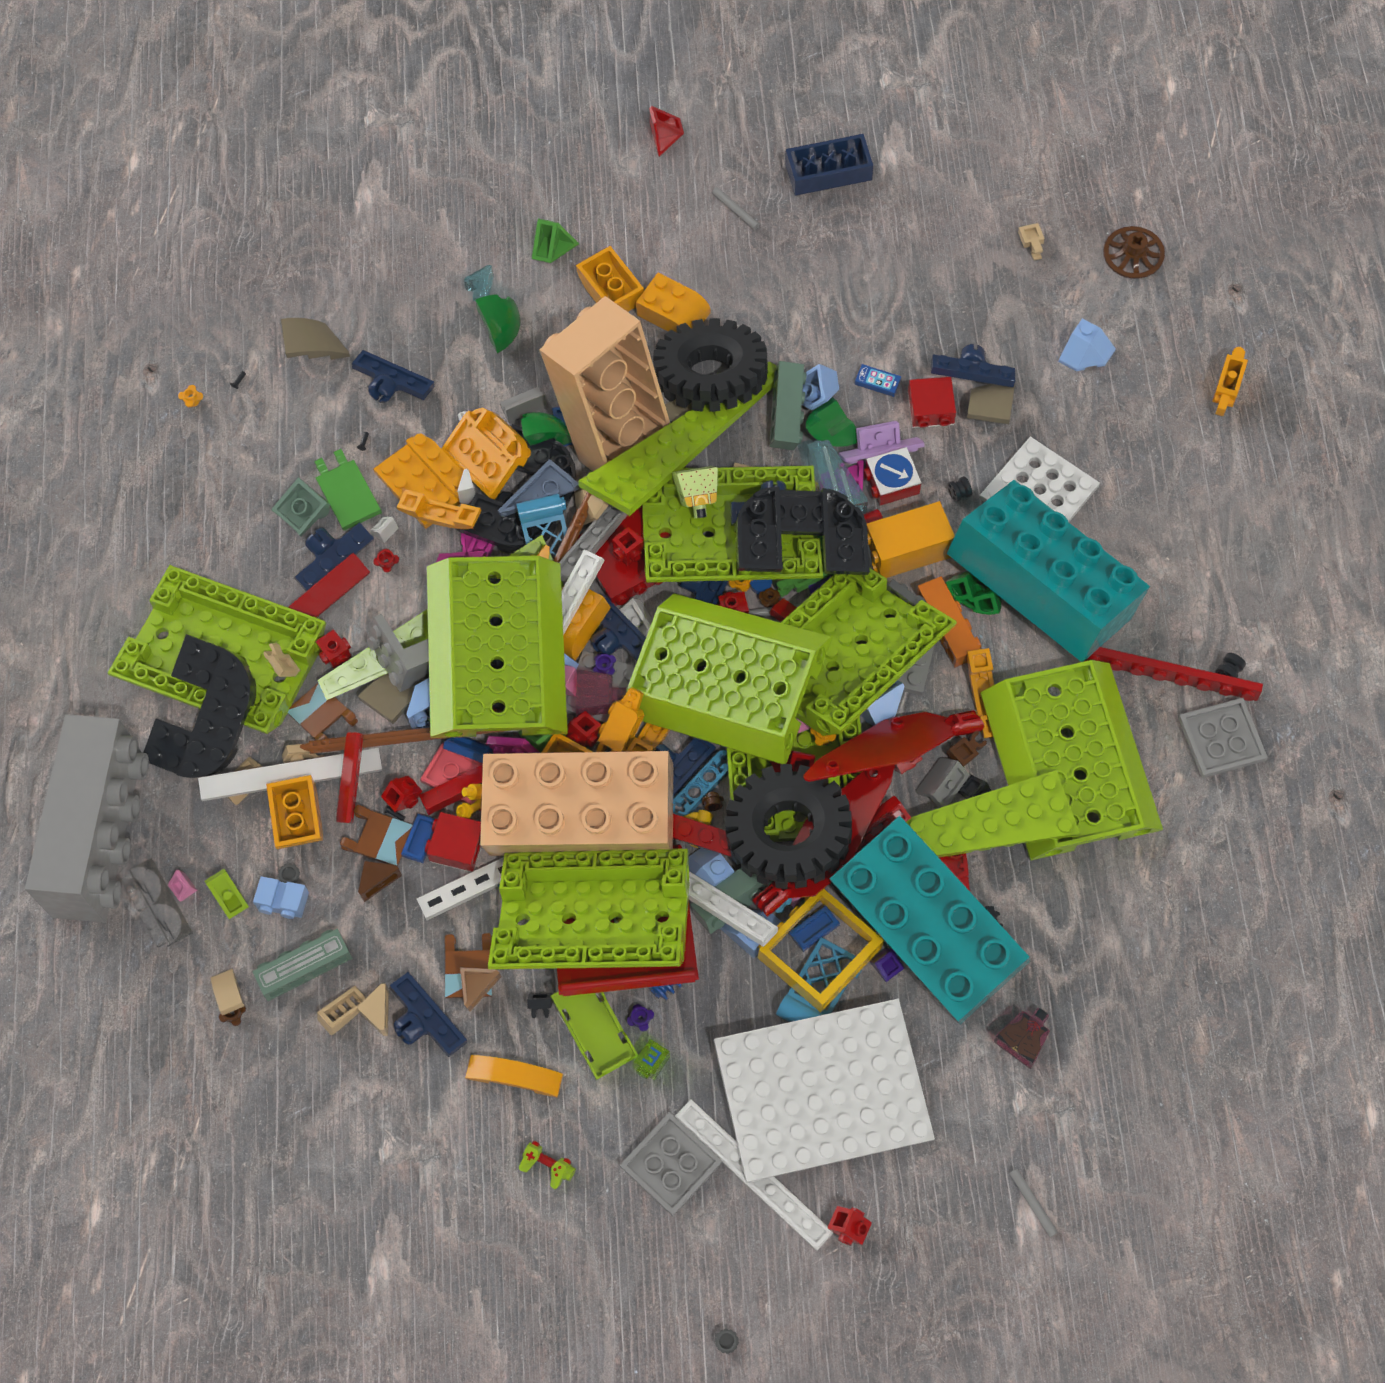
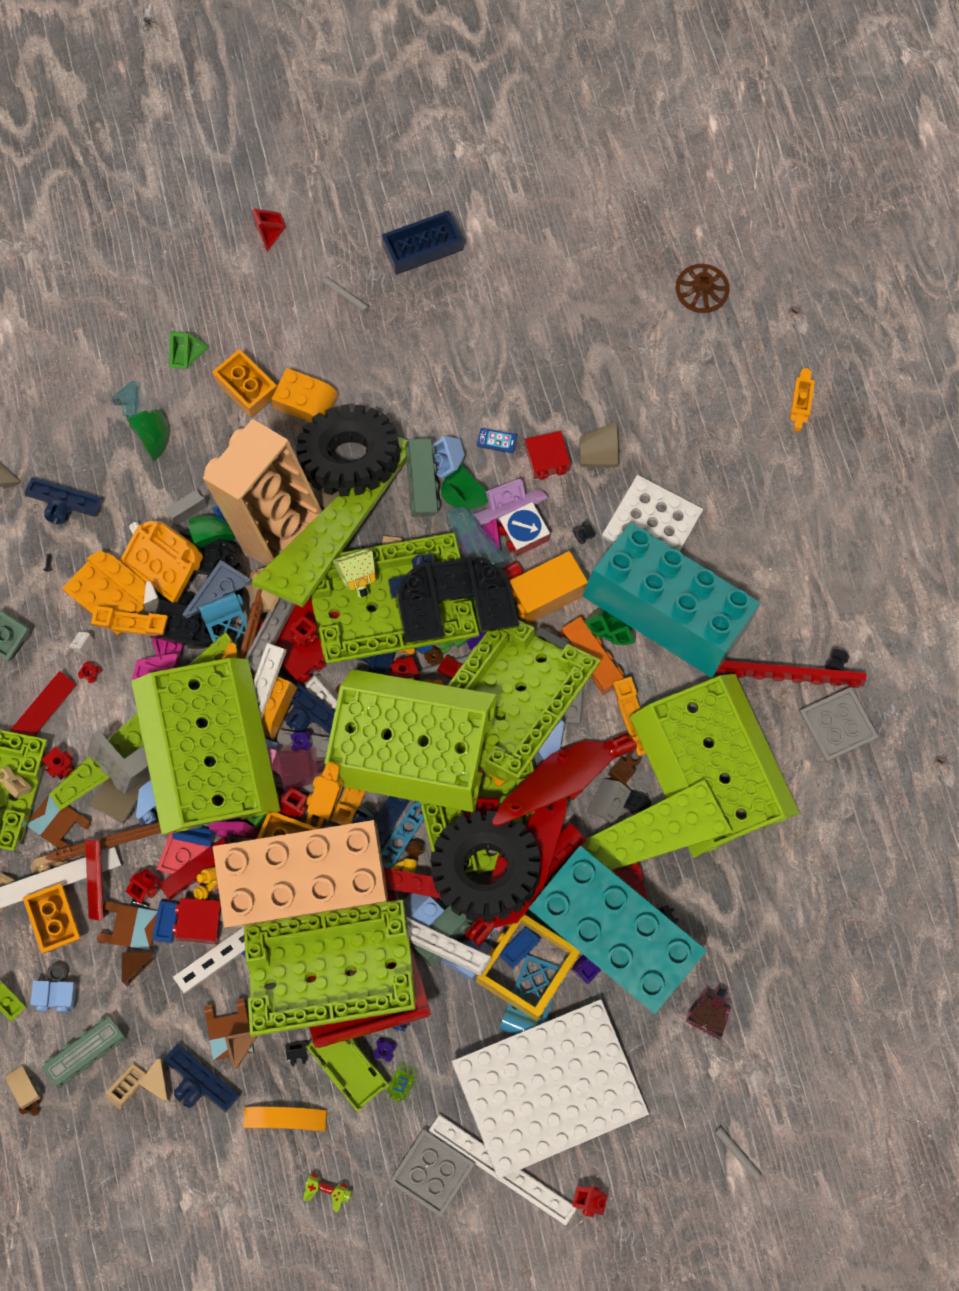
camera: 15 degrees left, 5 degrees up
dark blue plate [294,522,374,591] -> none
bright green tile [314,449,382,531] -> none
dark blue plate [931,344,1015,387] -> none
tan plate [1018,223,1044,260] -> none
light blue slope [1058,318,1116,371] -> none

